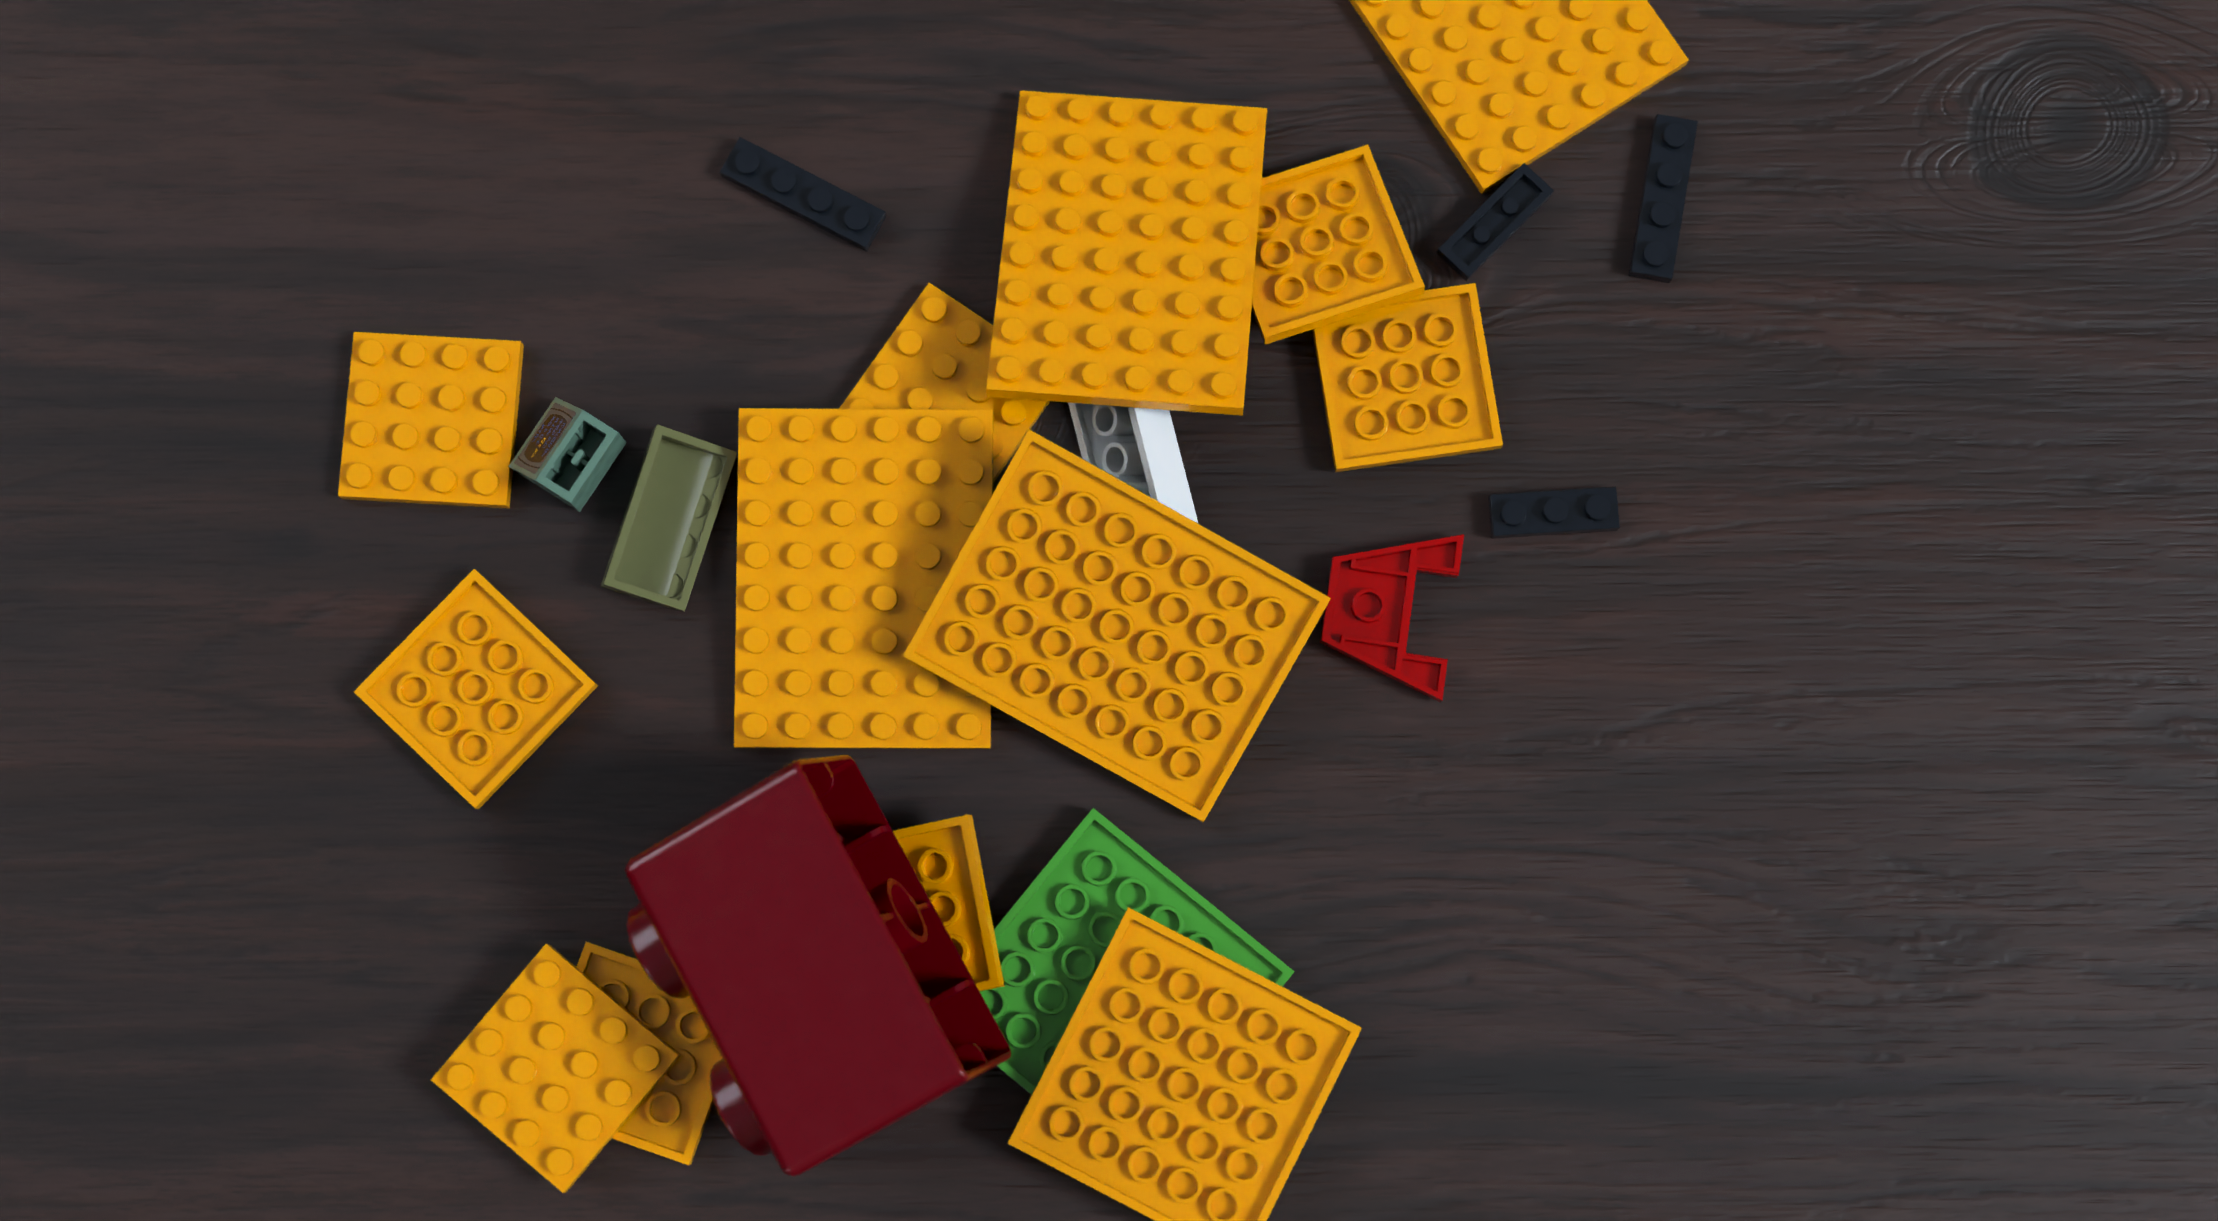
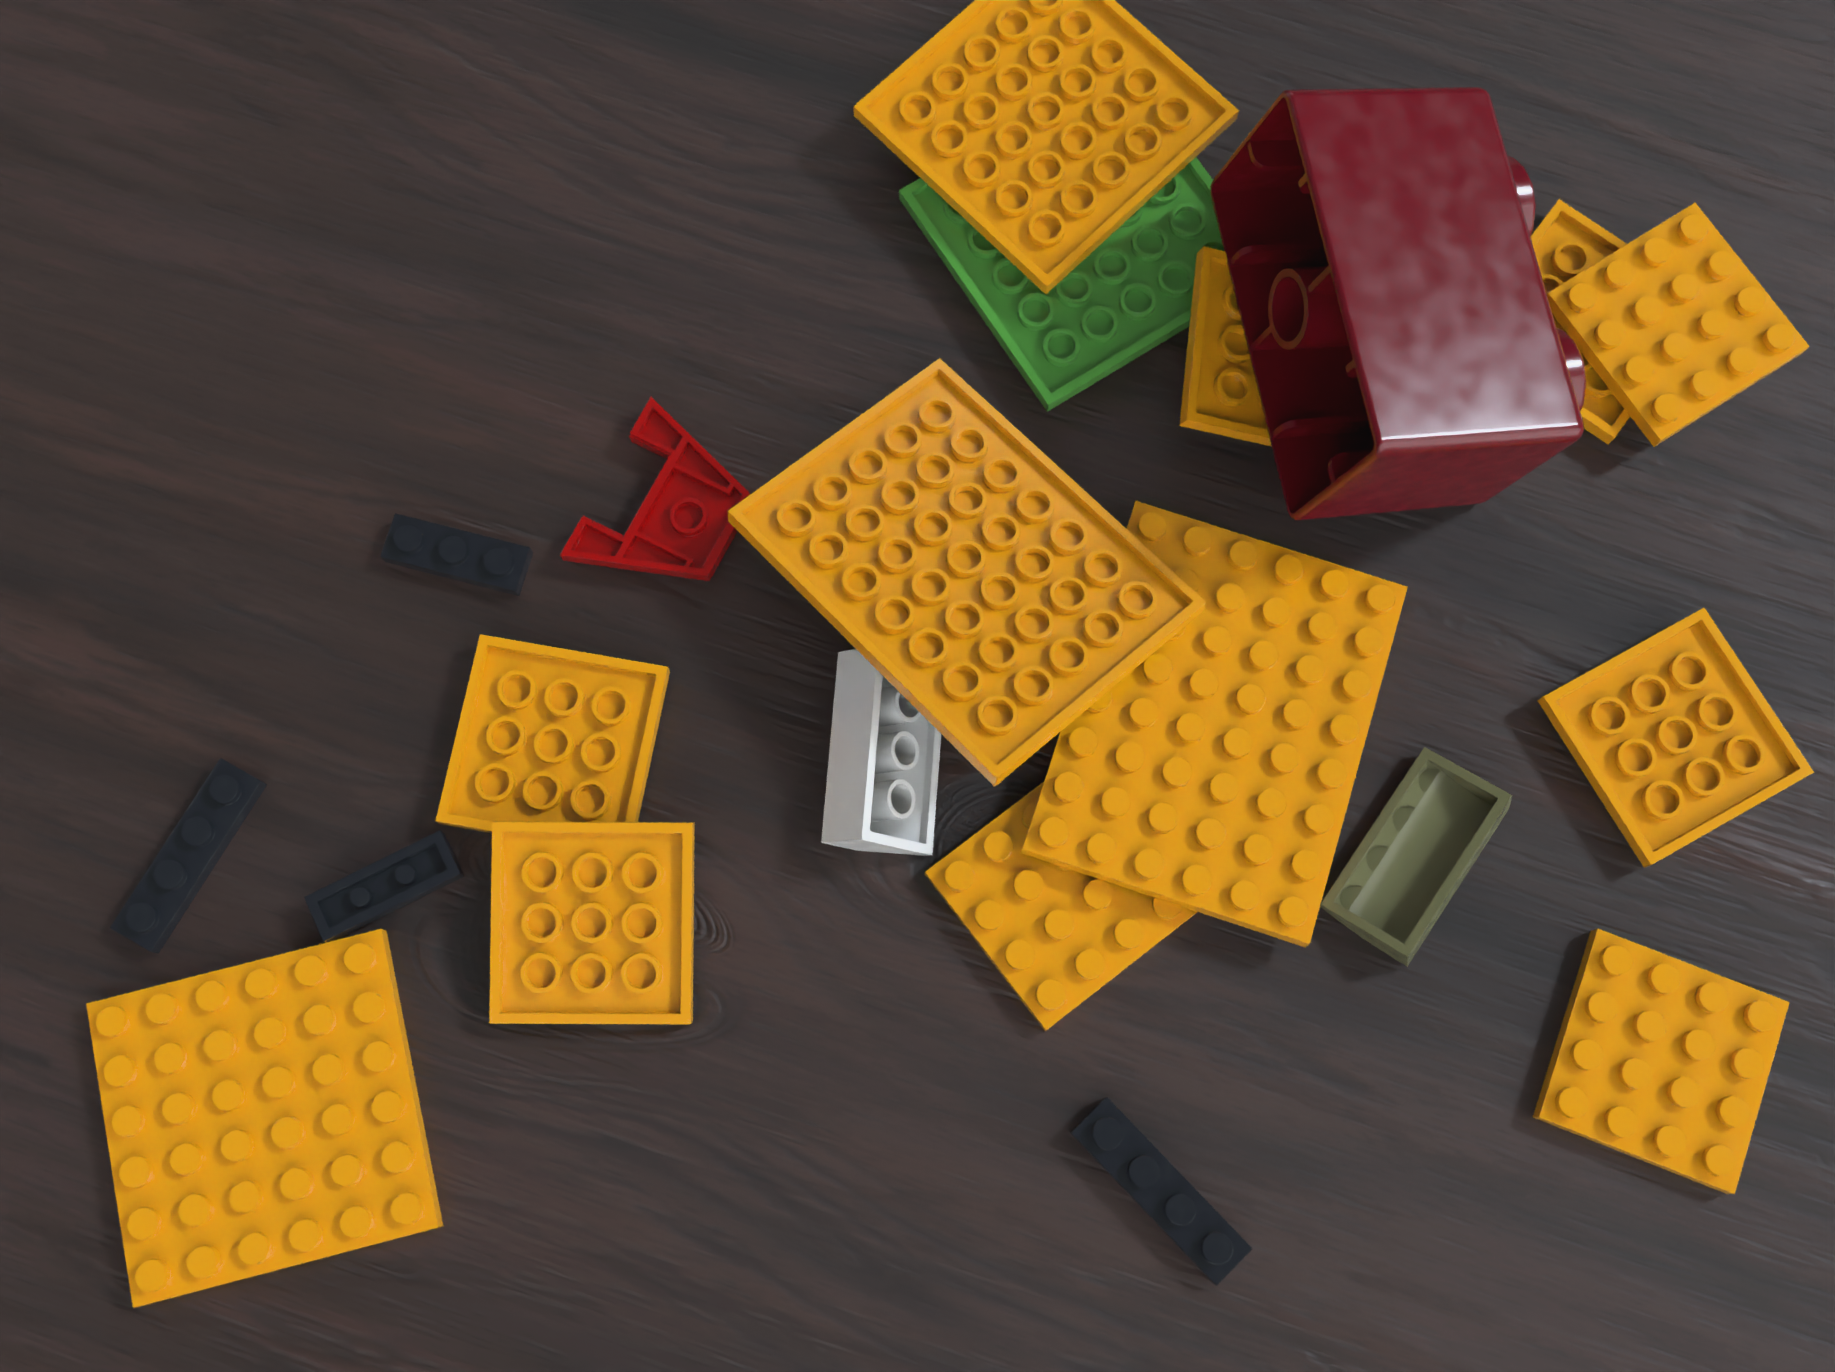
camera: 160 degrees left, 5 degrees down
sand green slope [508,397,627,512] -> none
light orange plate [986,90,1267,416] -> none

